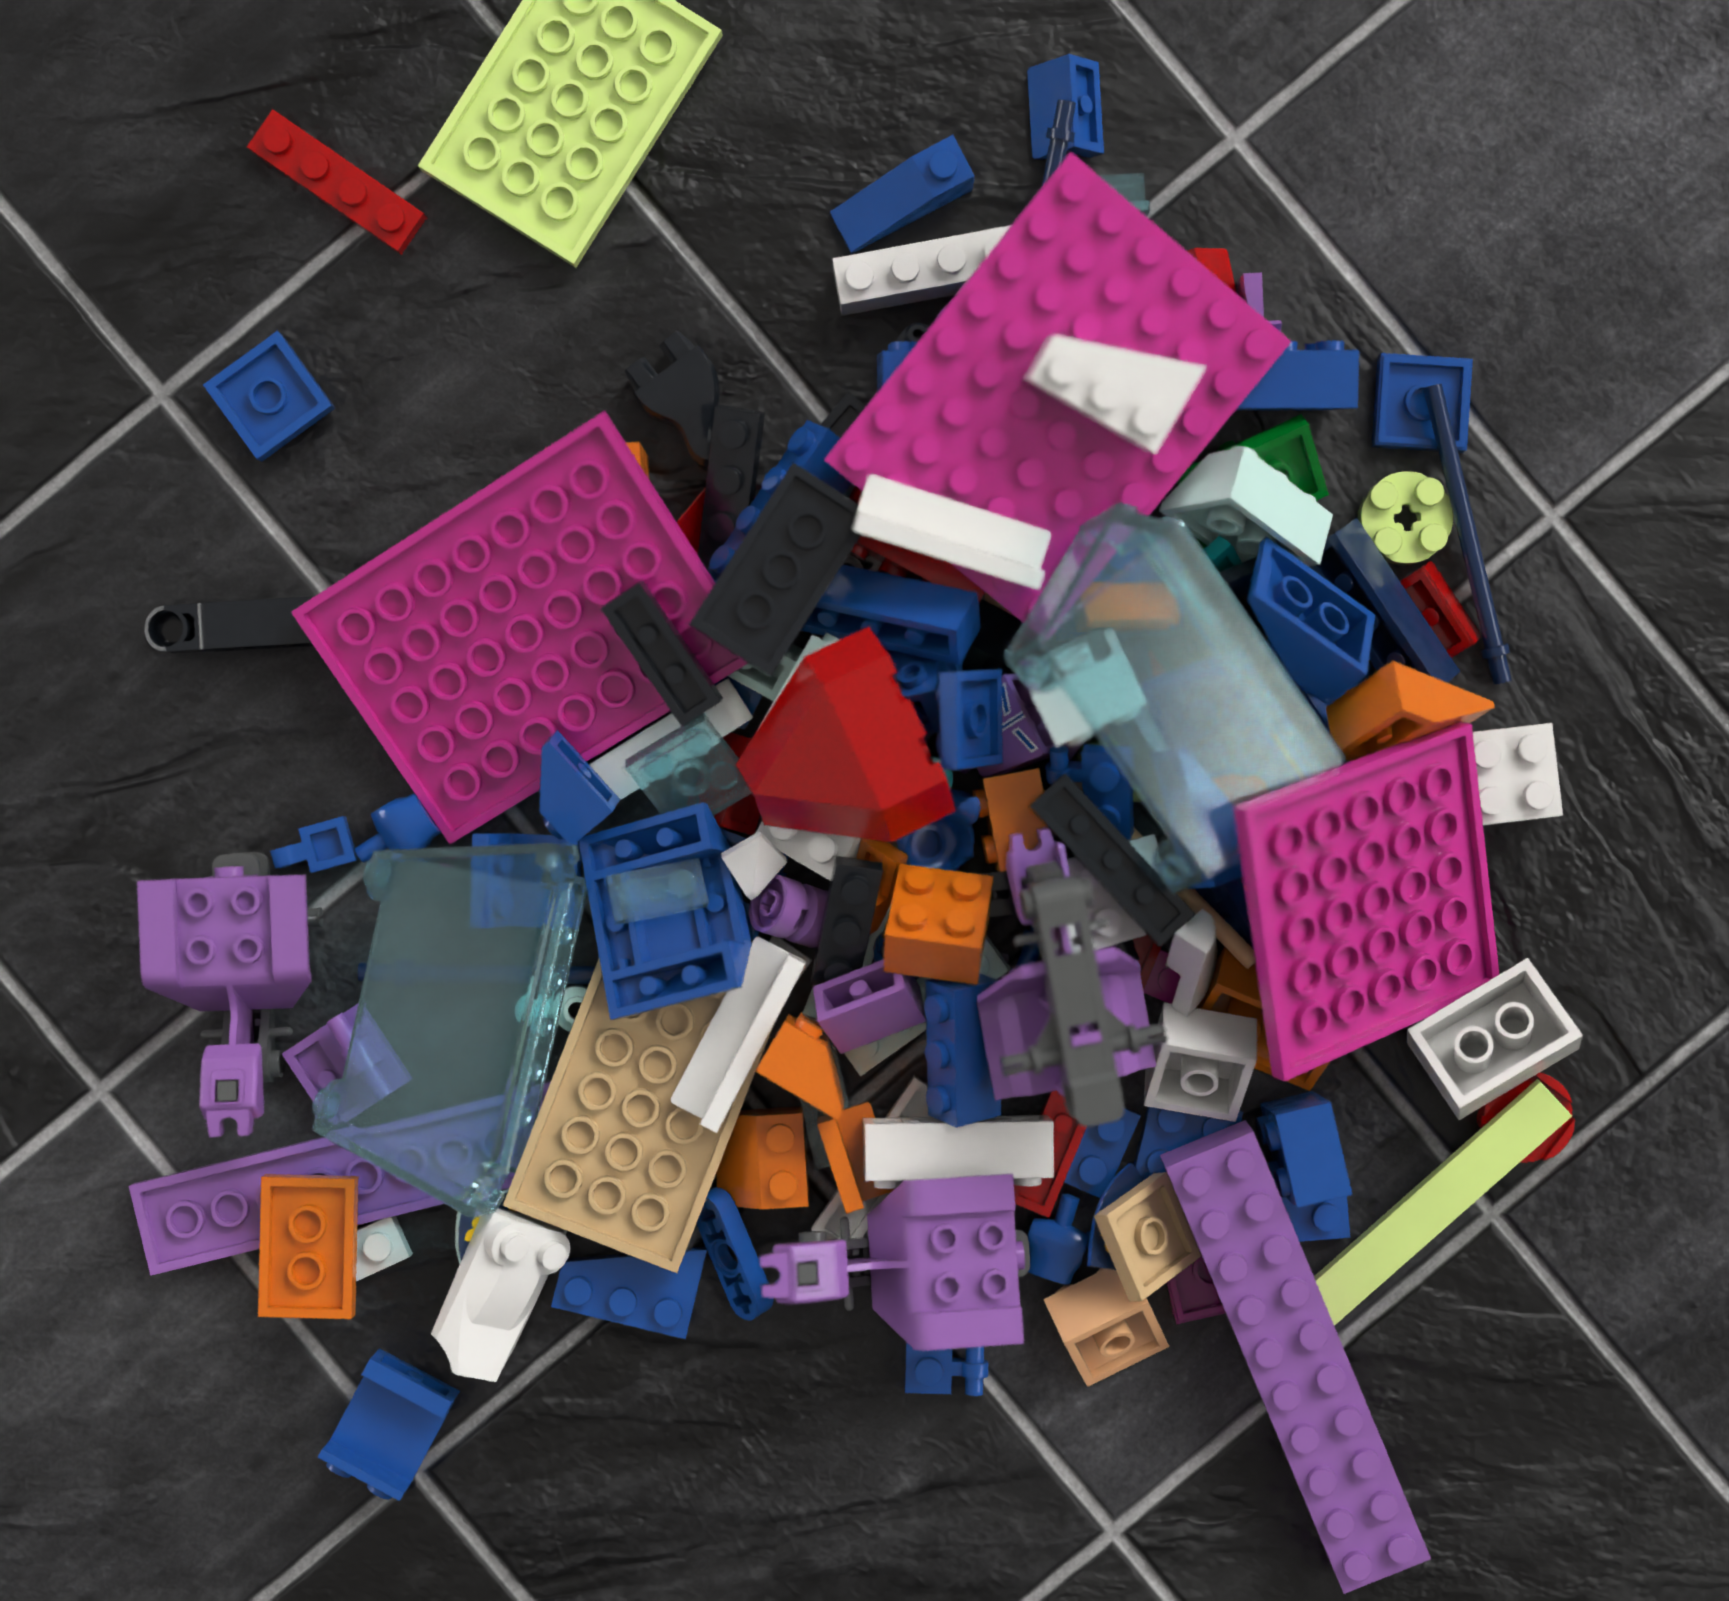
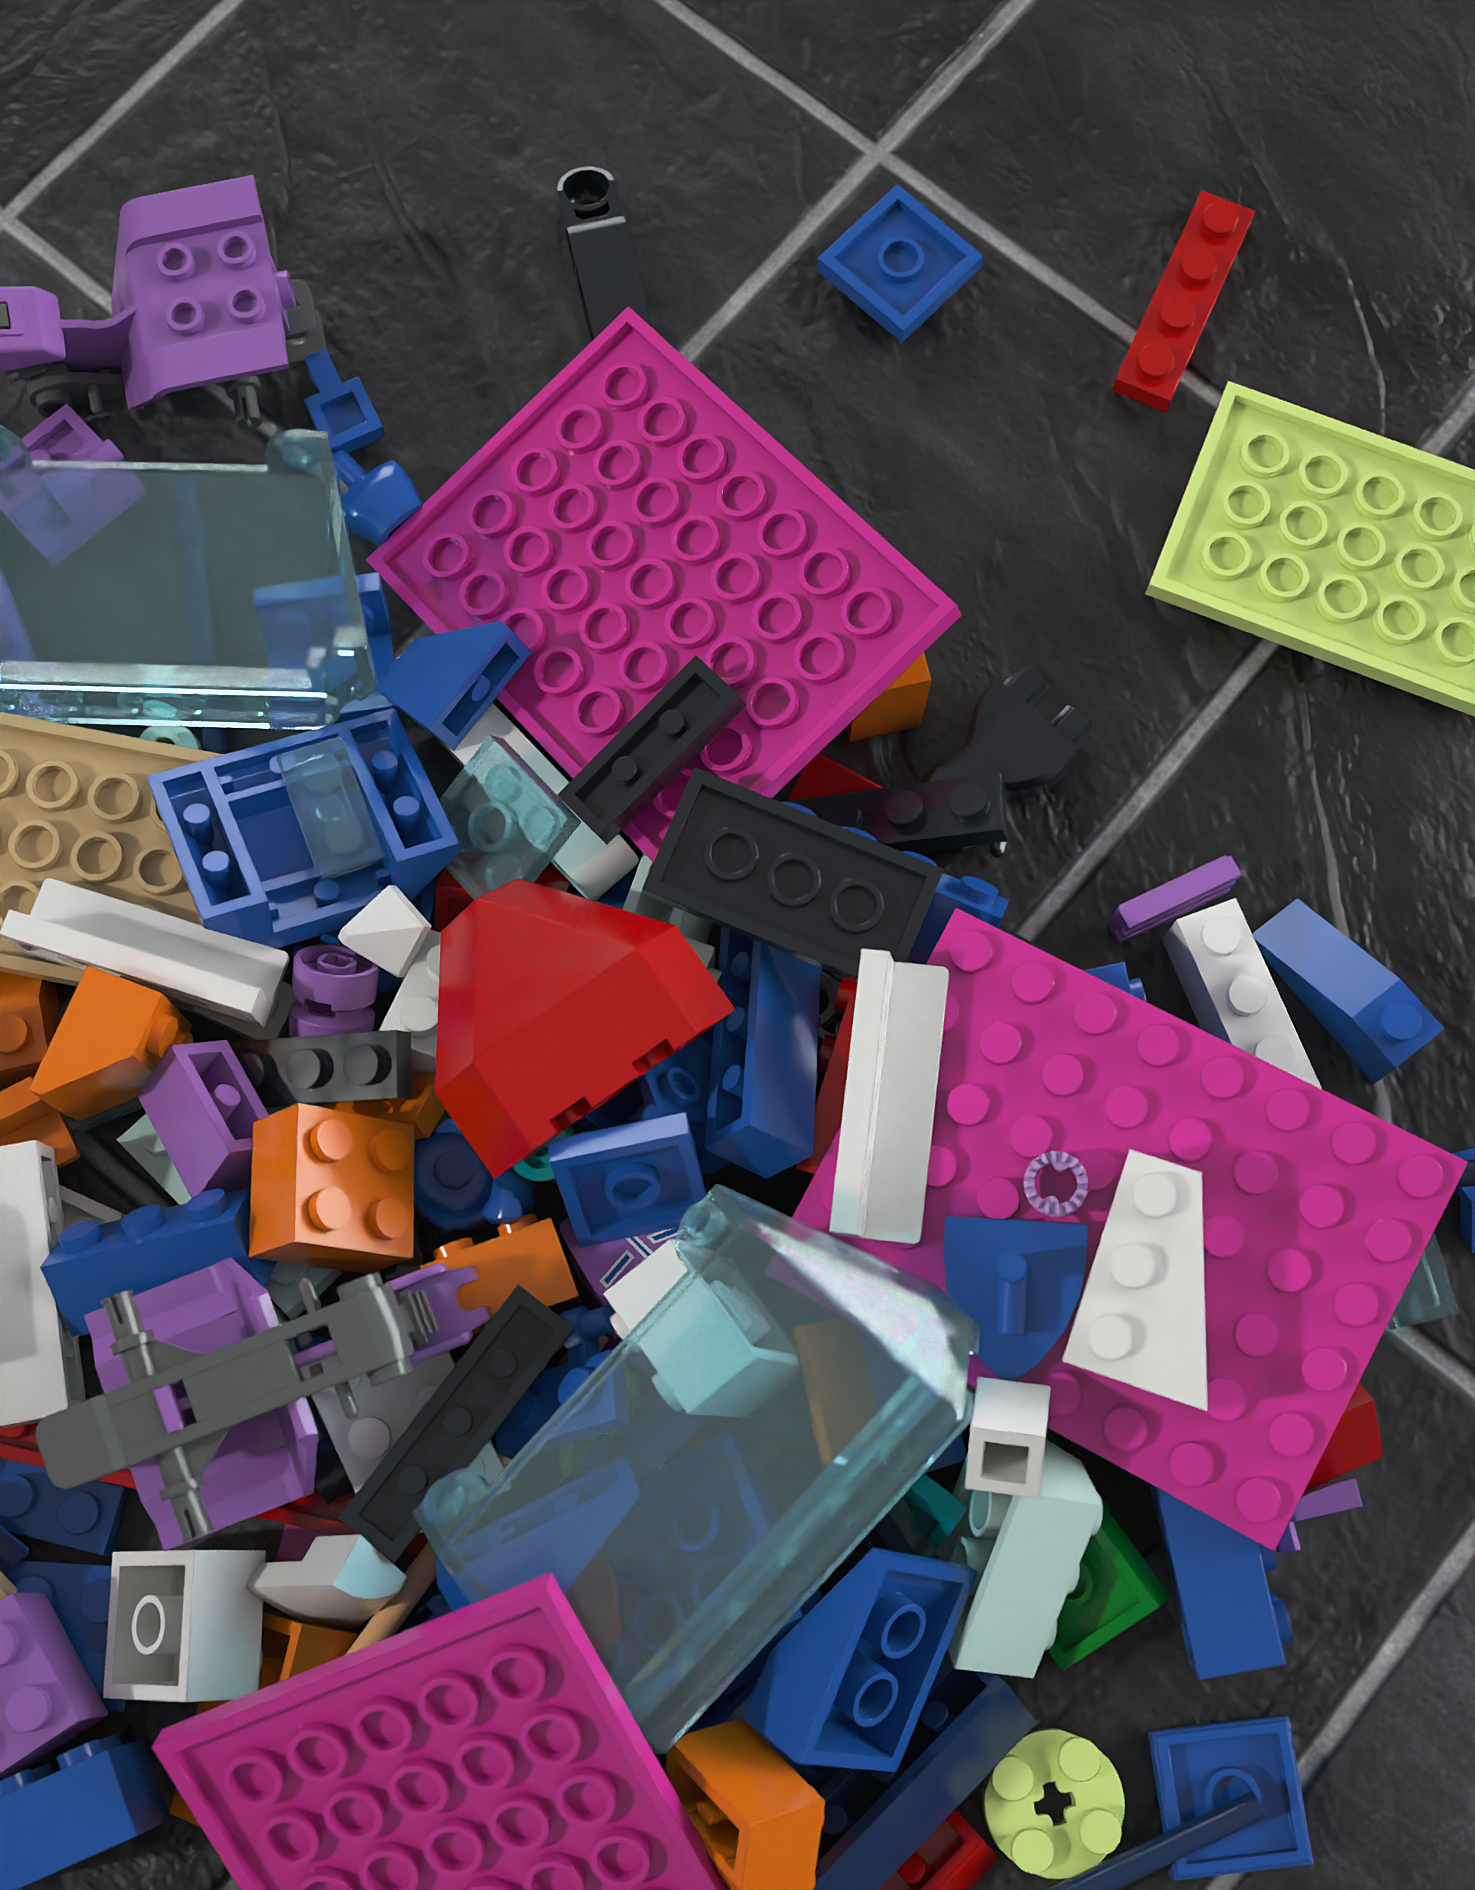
camera: 85 degrees right, 15 degrees down
none -> blue shield [943,1216,1088,1382]
none -> white brick [965,1377,1051,1498]
none -> lavender bush [1024,1151,1088,1217]
none -> medium lavender tile [1108,855,1242,945]

